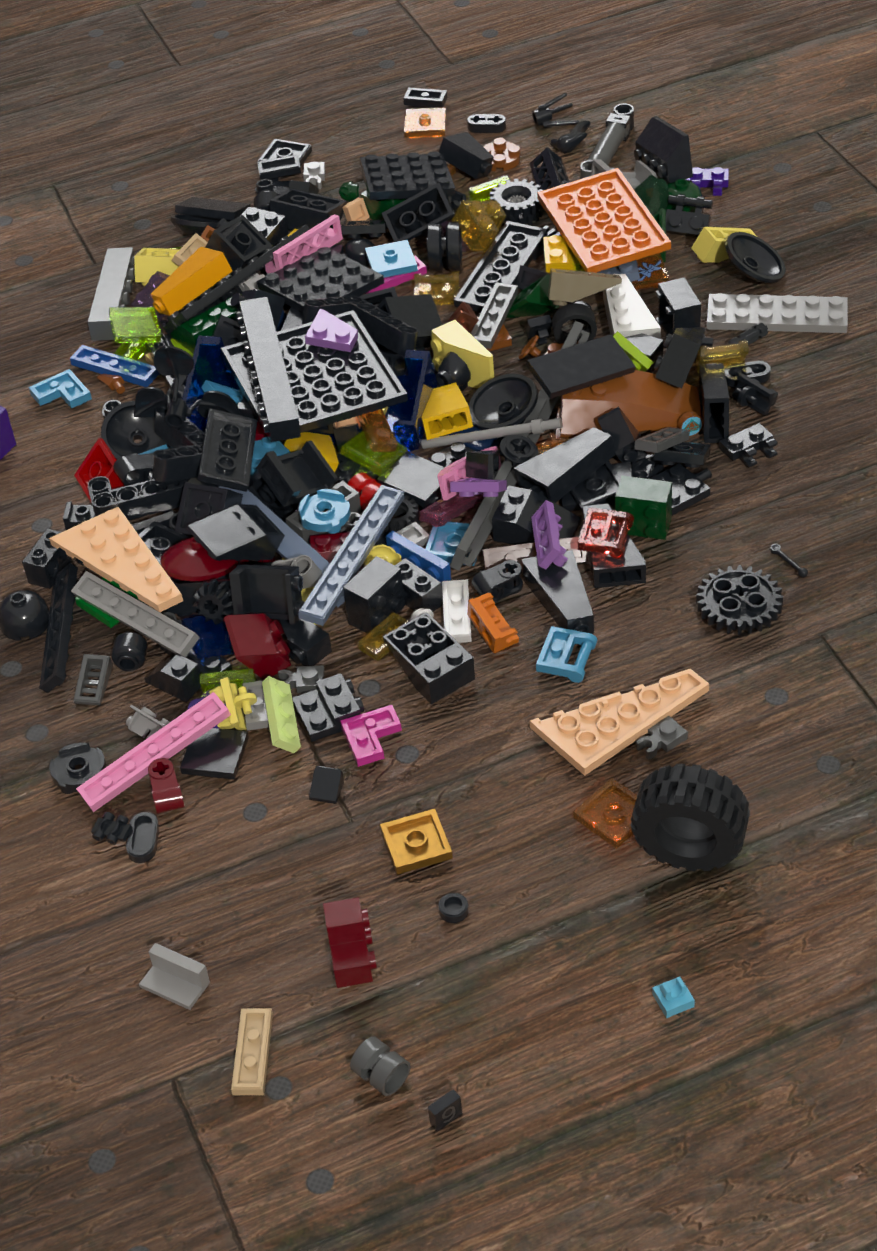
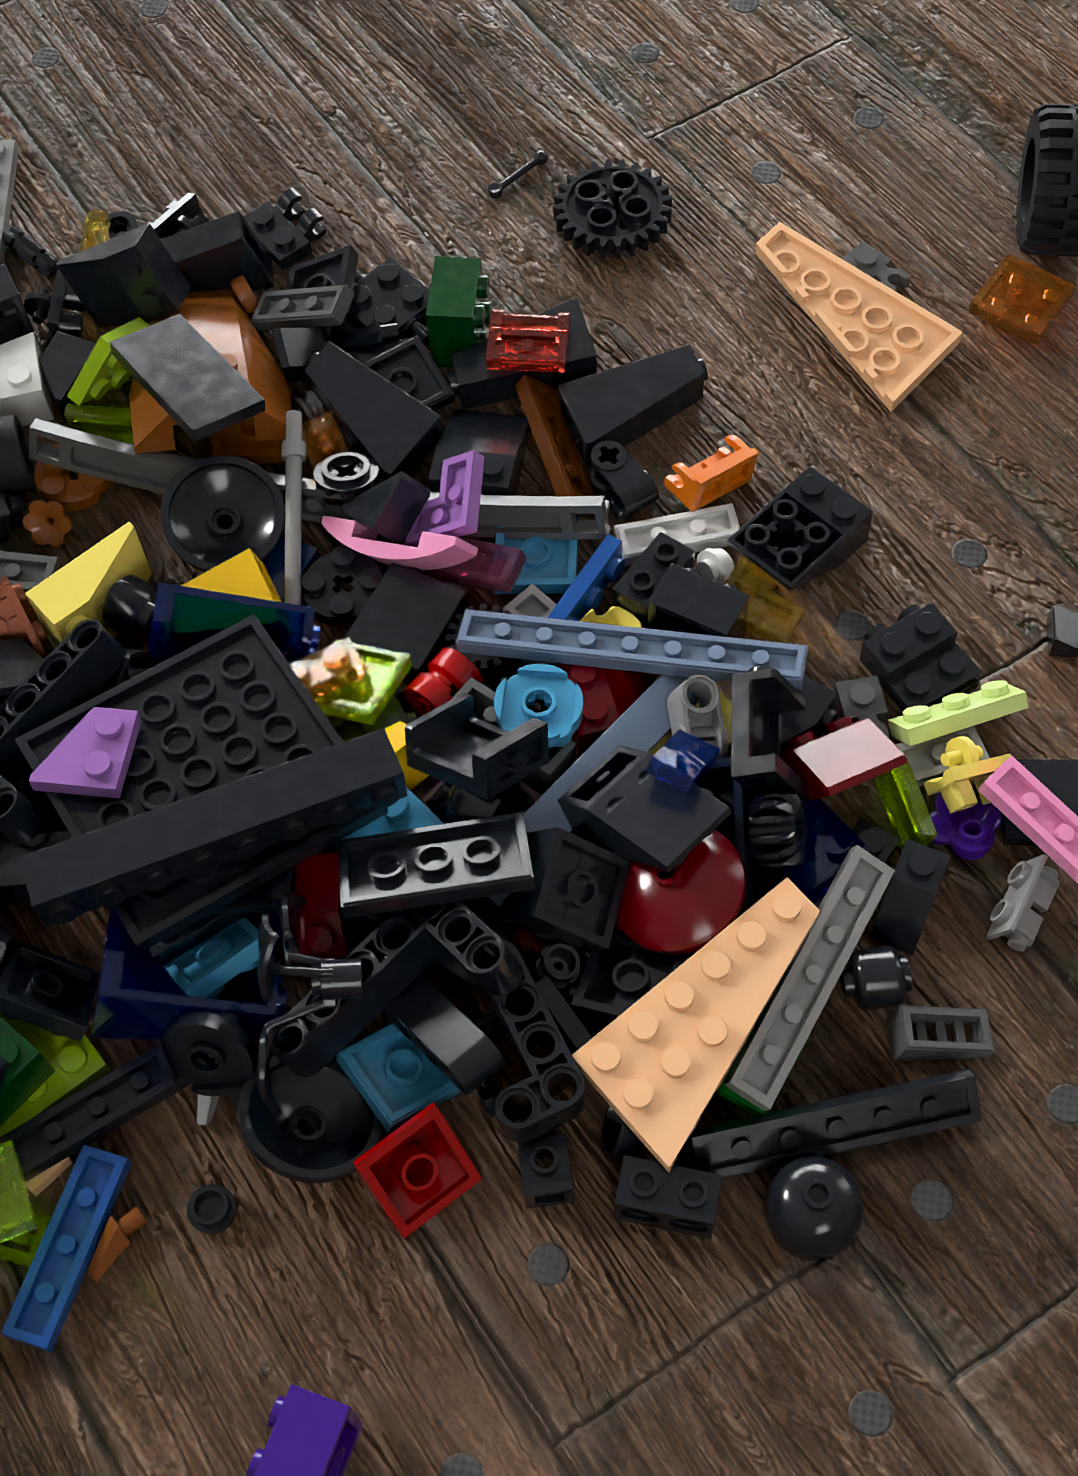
camera: 100 degrees left, 15 degrees up
dark azure plate [29,369,92,408] -> none
dark pink plate [340,705,402,767] -> none
medium lavender plate [531,500,568,569] -> none
dark azure plate [536,626,598,683] -> none
none -> clear blue tile [646,729,720,792]

